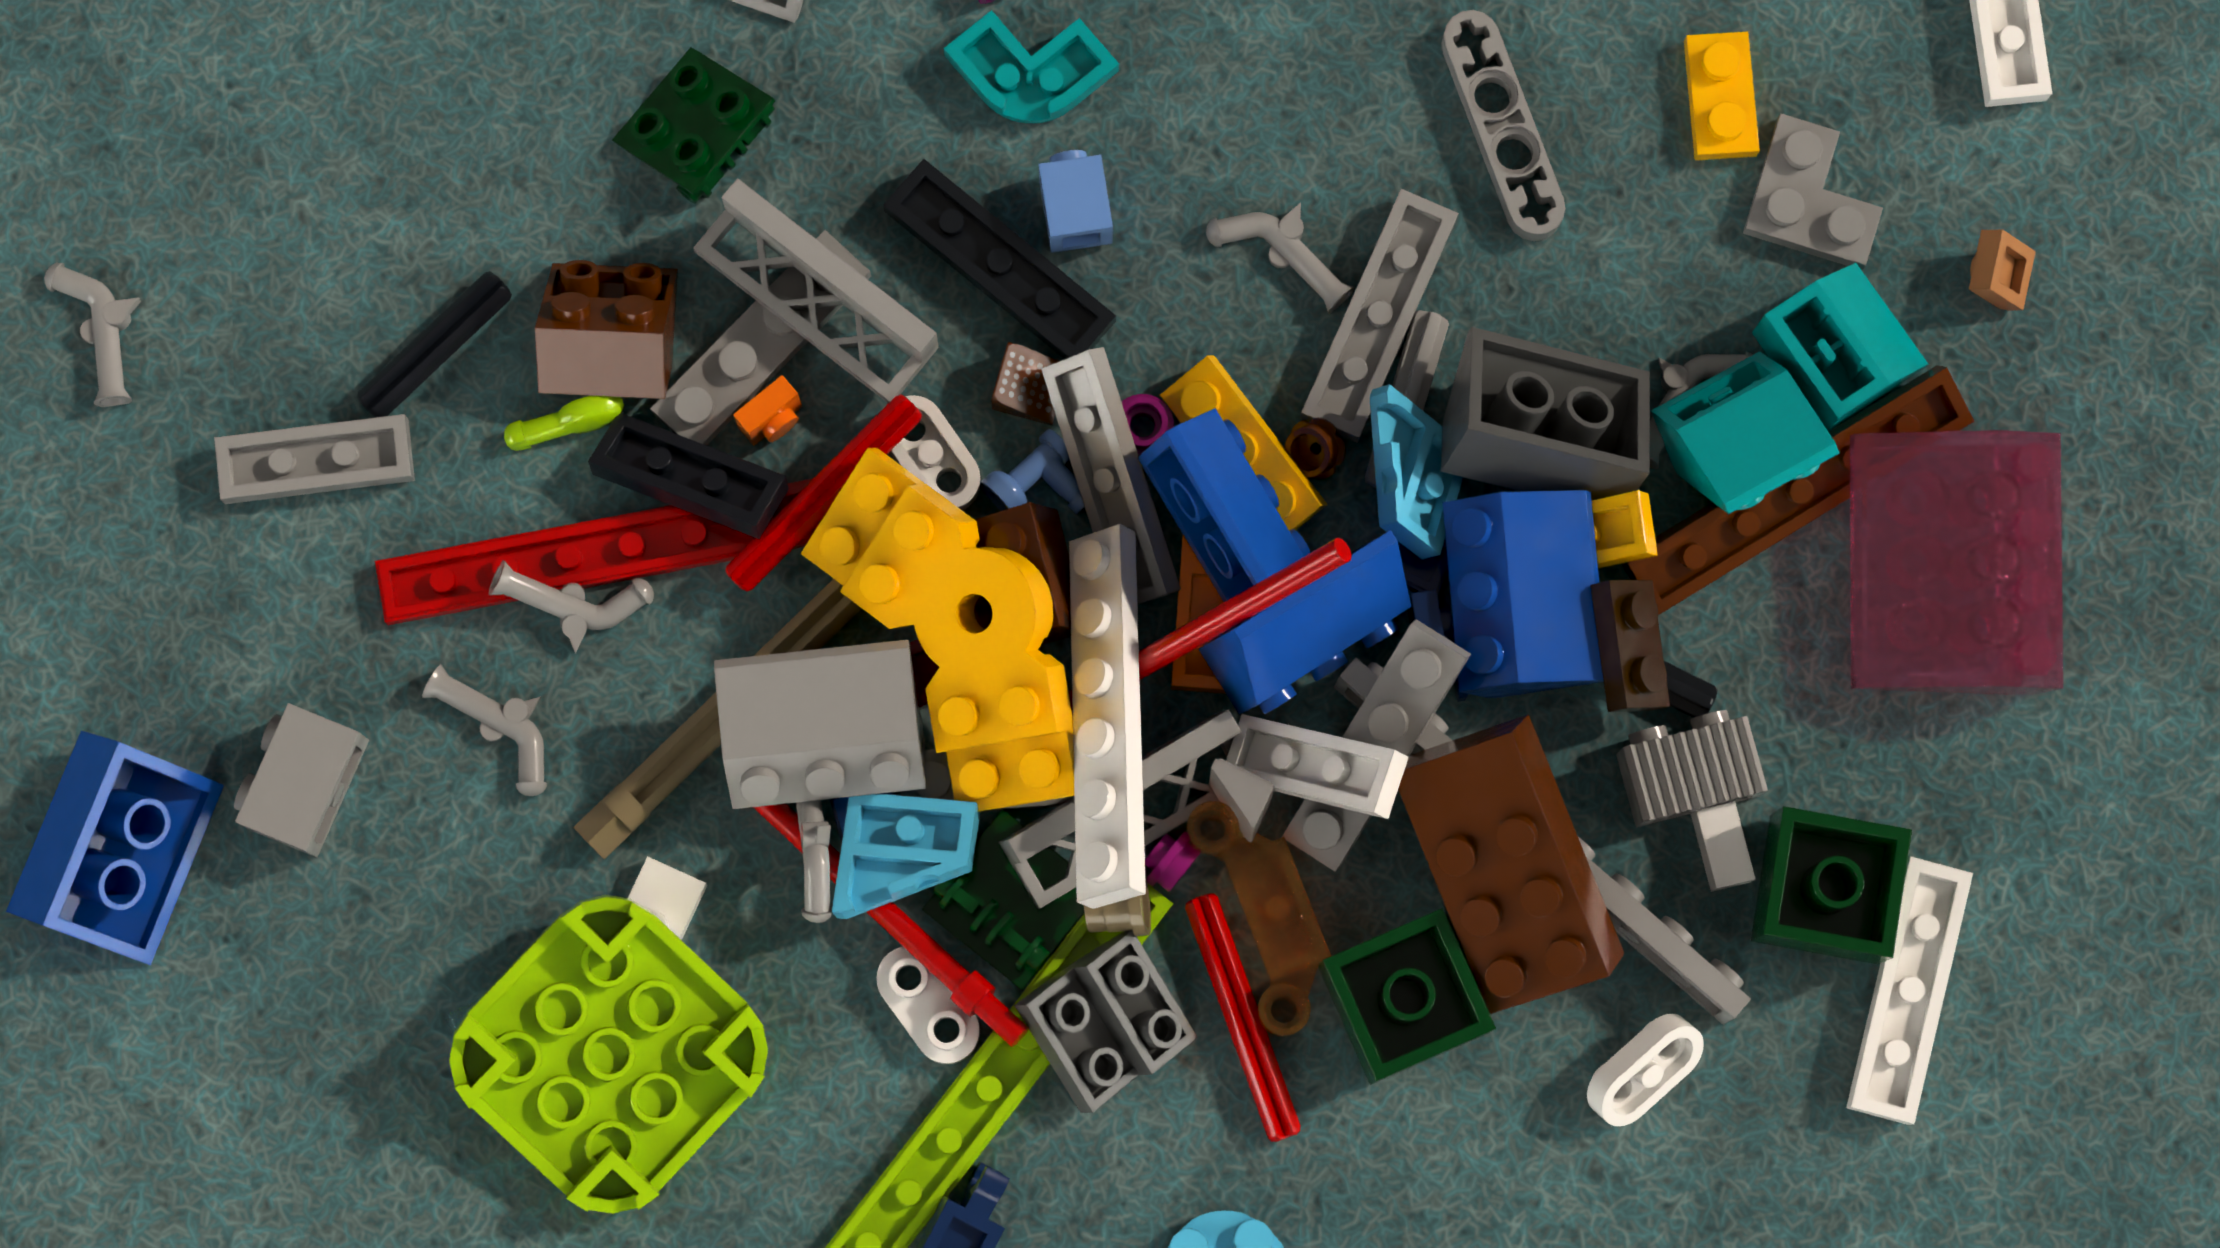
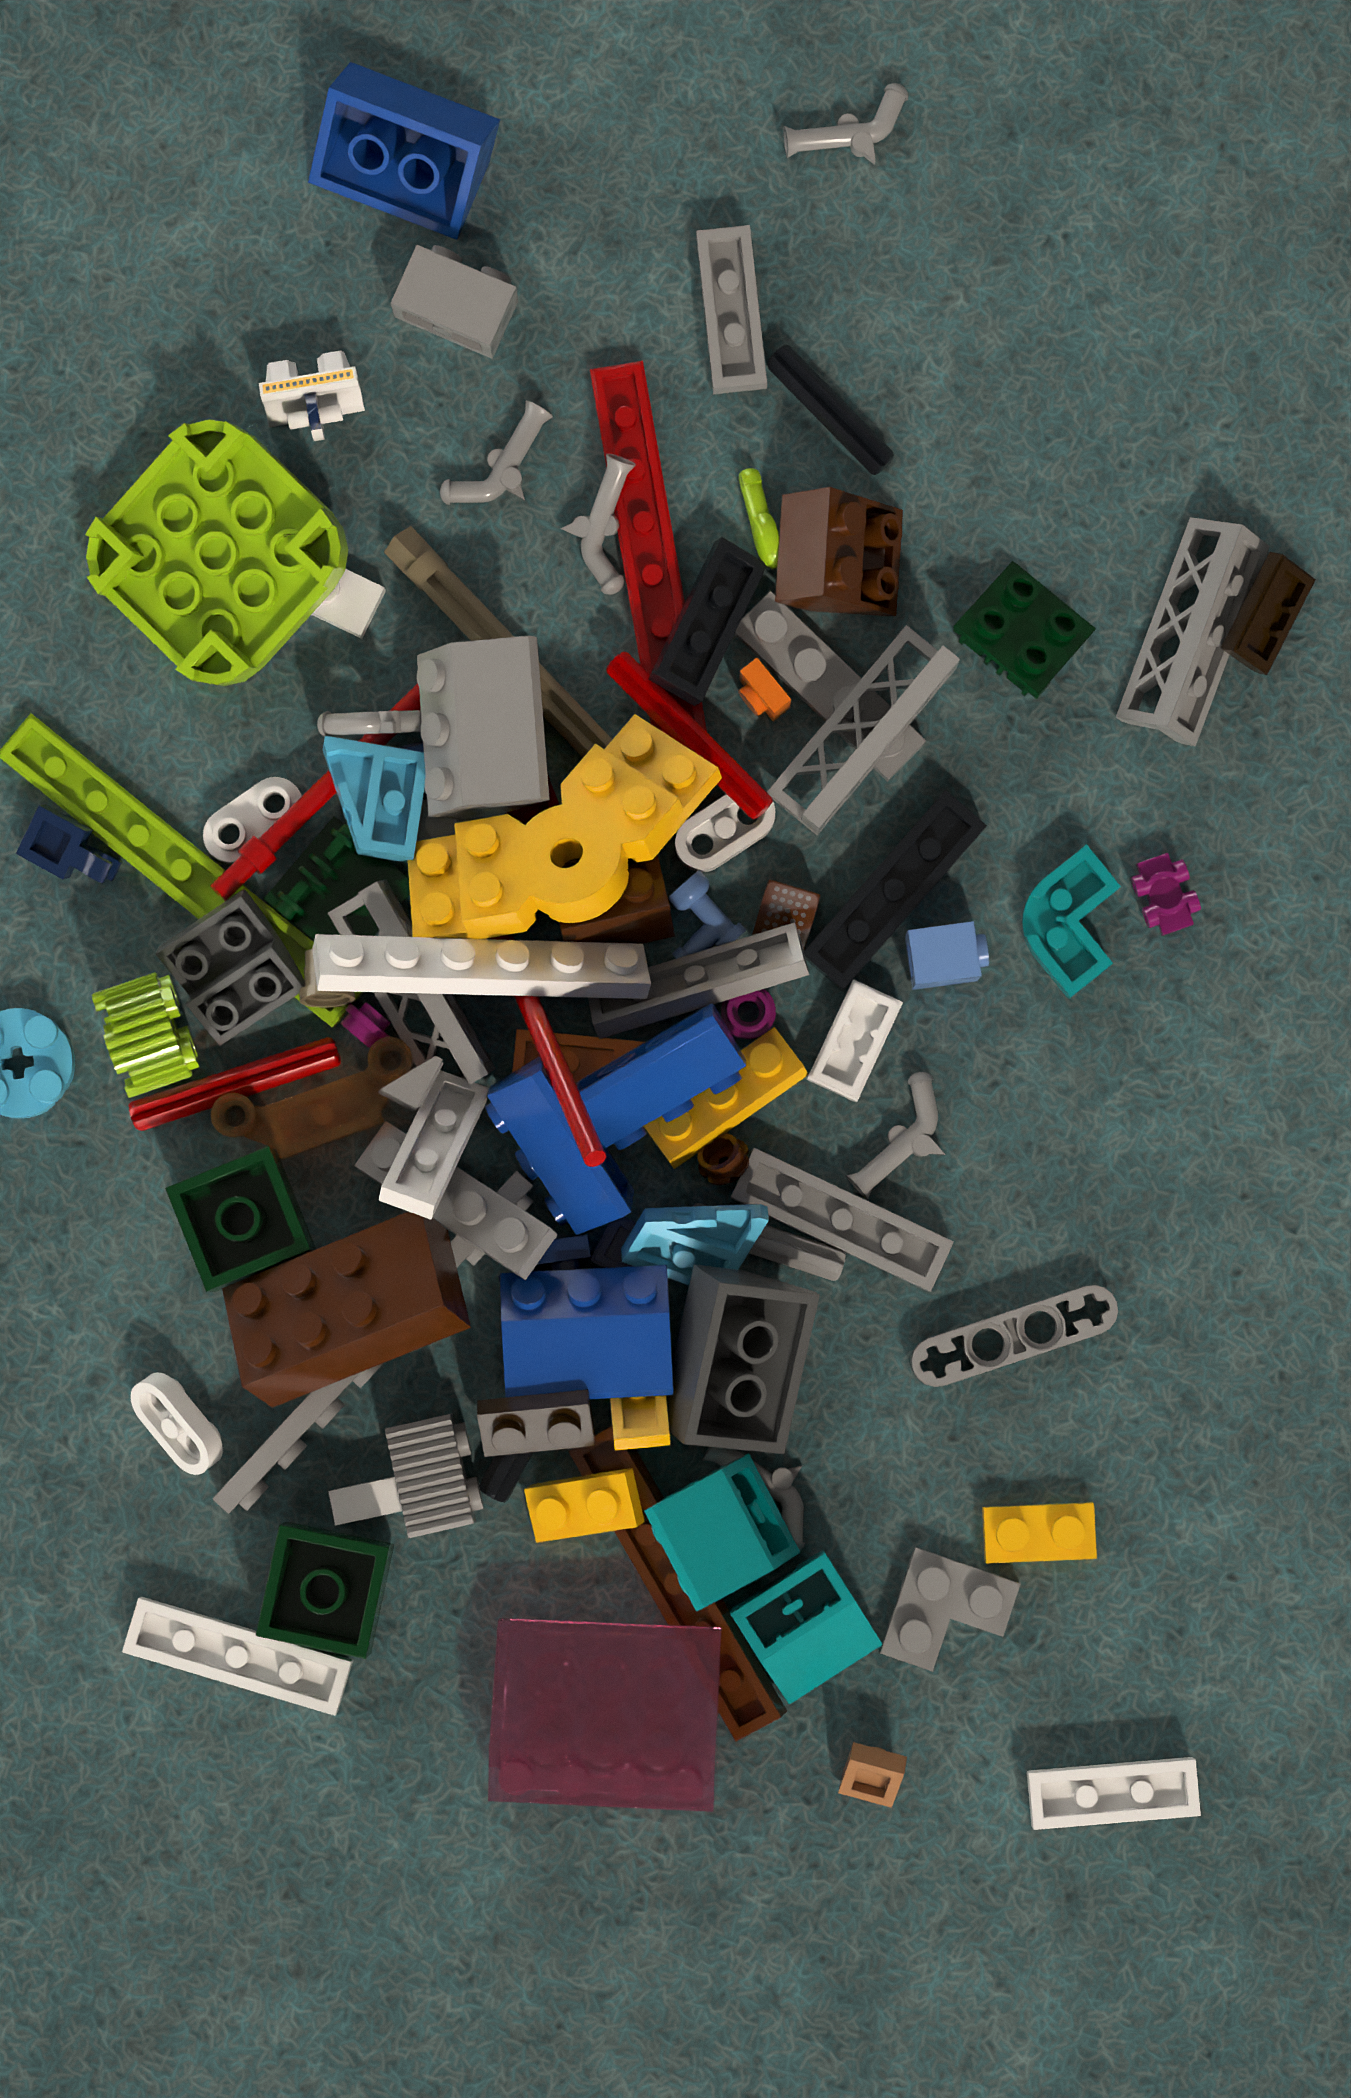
camera: 95 degrees right, 5 degrees up
none -> lime brick [92,972,199,1098]
none -> white hips [259,350,365,441]
none -> yellow plate [524,1468,645,1543]
none -> white plate [807,979,903,1102]

